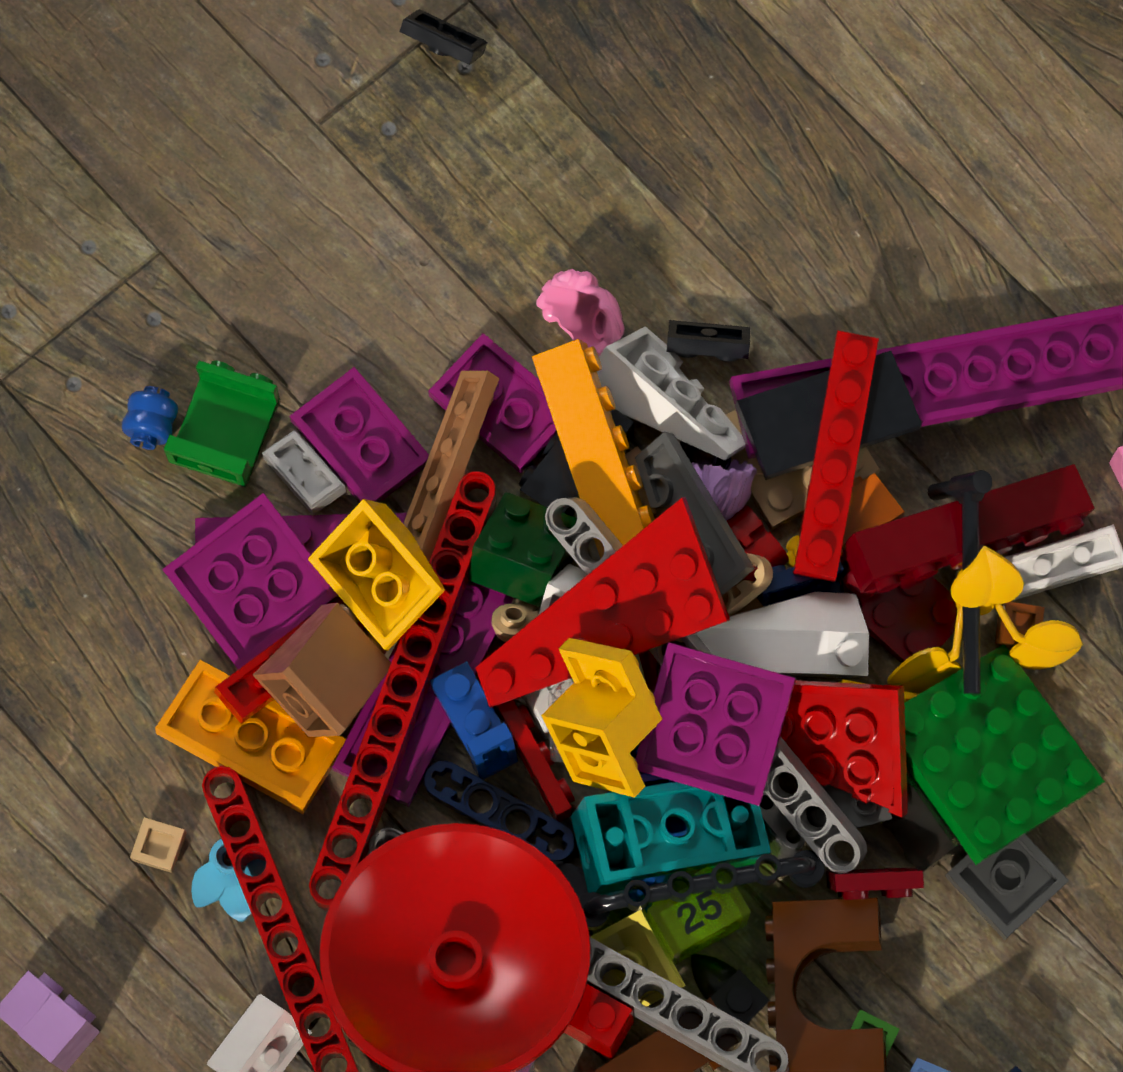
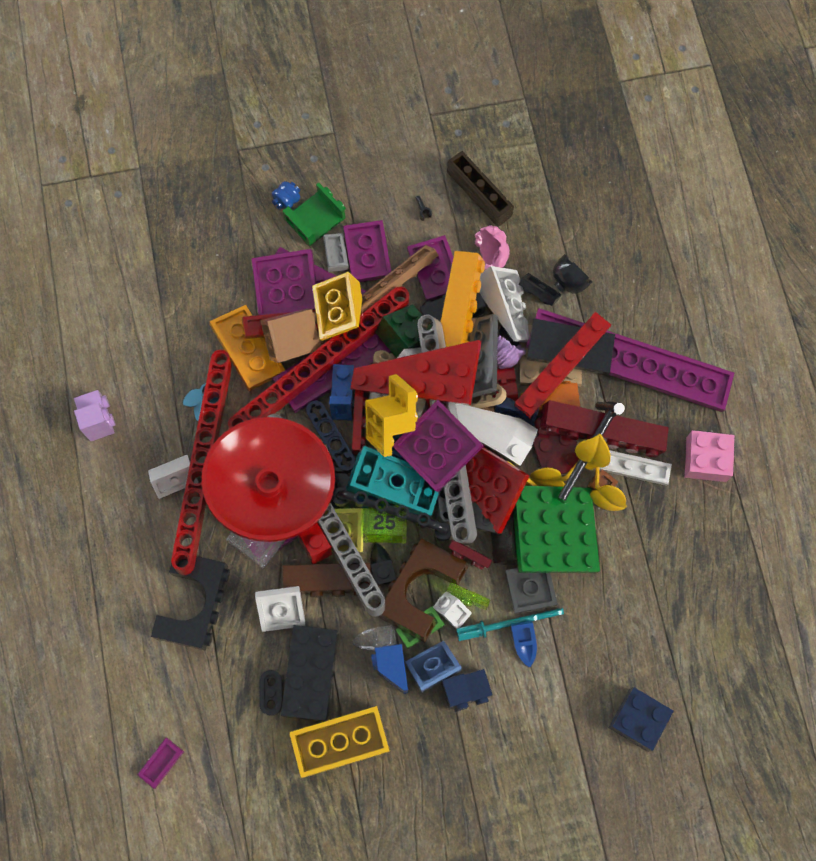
camera: 30 degrees right, 0 degrees up
tan plate [130,817,187,873] -> none
black plate [399,9,488,65] -> none
none -> black hand [416,195,432,221]
none -> white bracket [433,592,472,628]
none -> dark brown brick [447,151,514,227]
none -> clear neon green plate [447,583,490,610]
none -> teal piece [456,608,564,641]
none -> blue plate [511,621,537,667]
none -> black cylinder [553,254,592,294]

